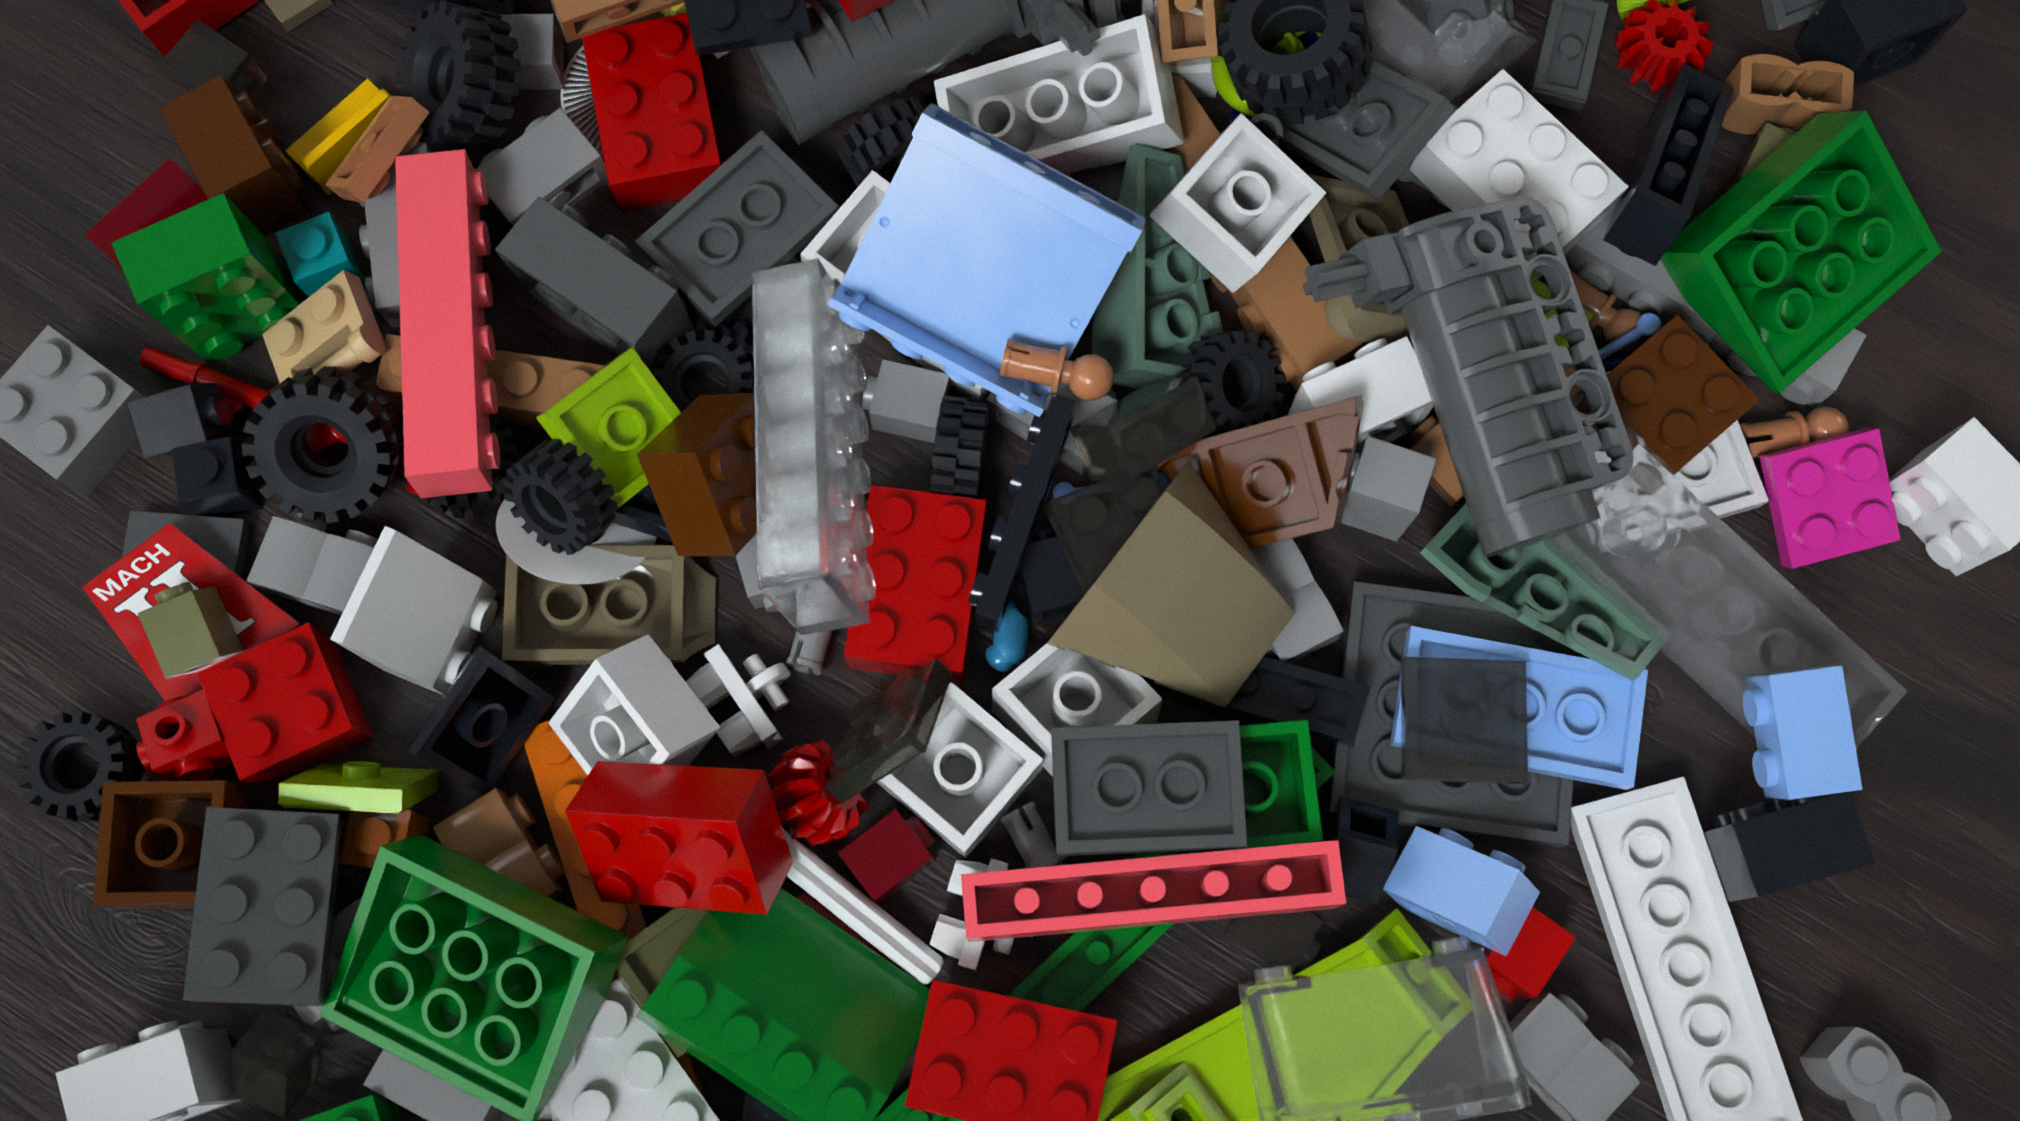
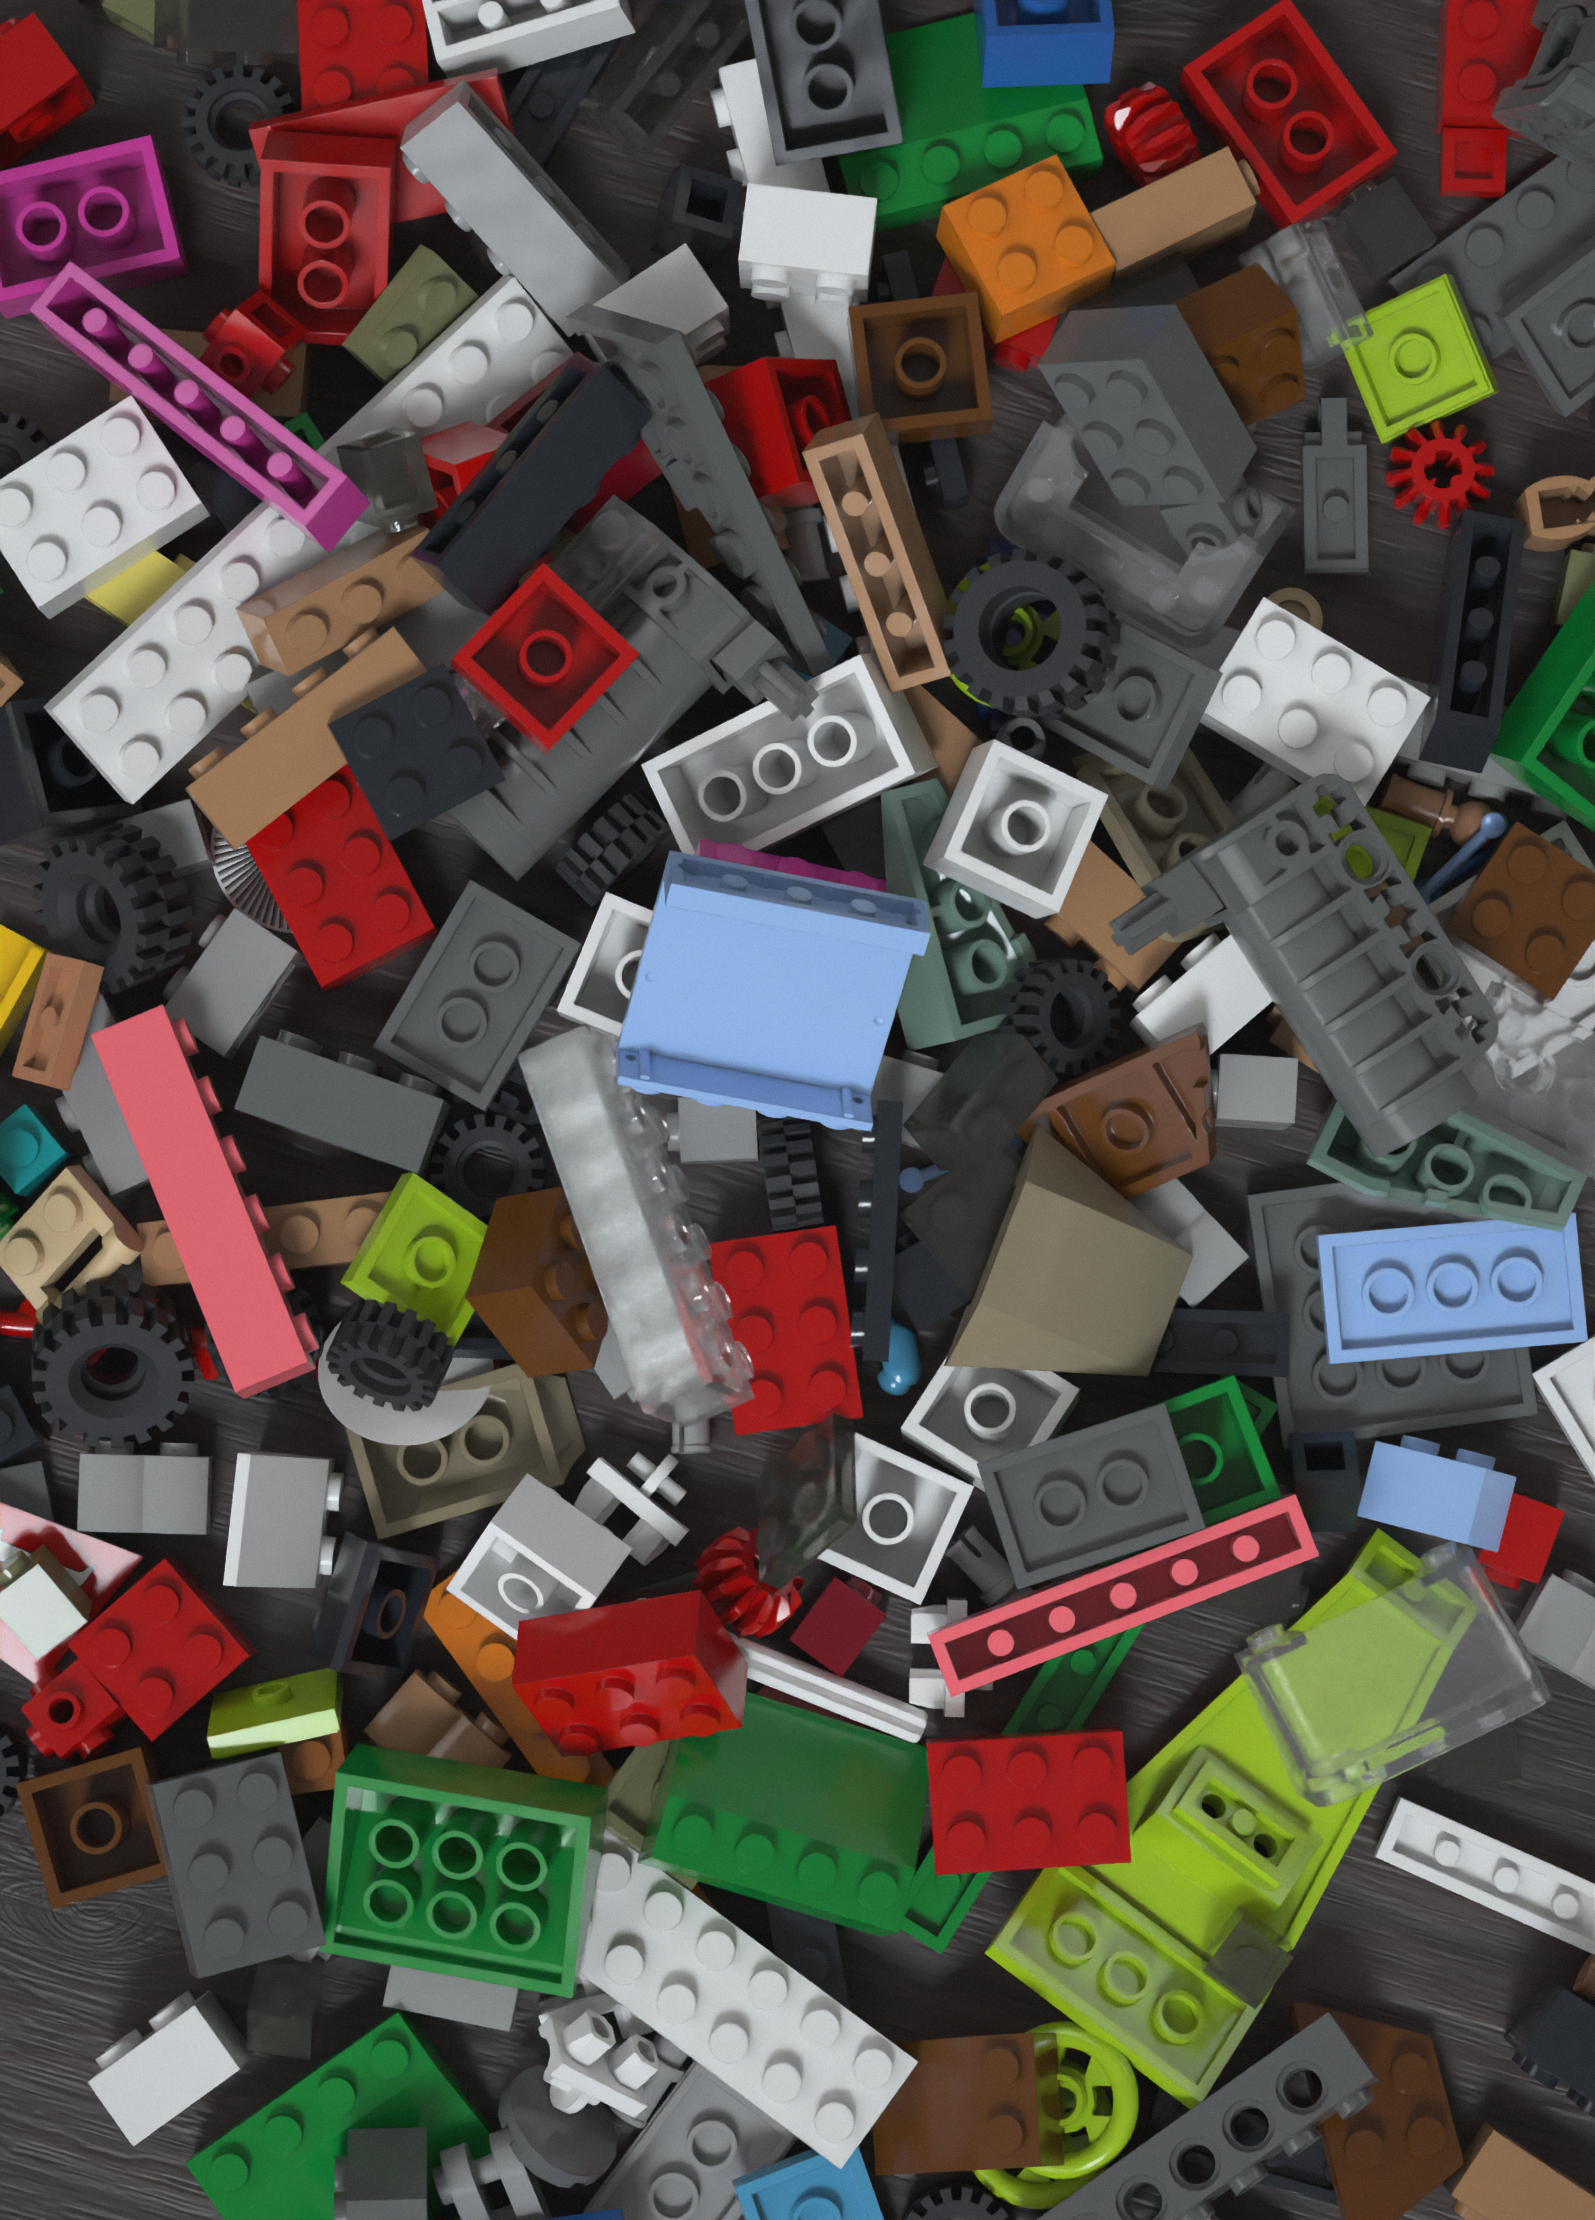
camera: 10 degrees left, 10 degrees up
nougat pin [999,338,1114,401] -> none
clear smoke tile [1401,657,1528,784] -> none

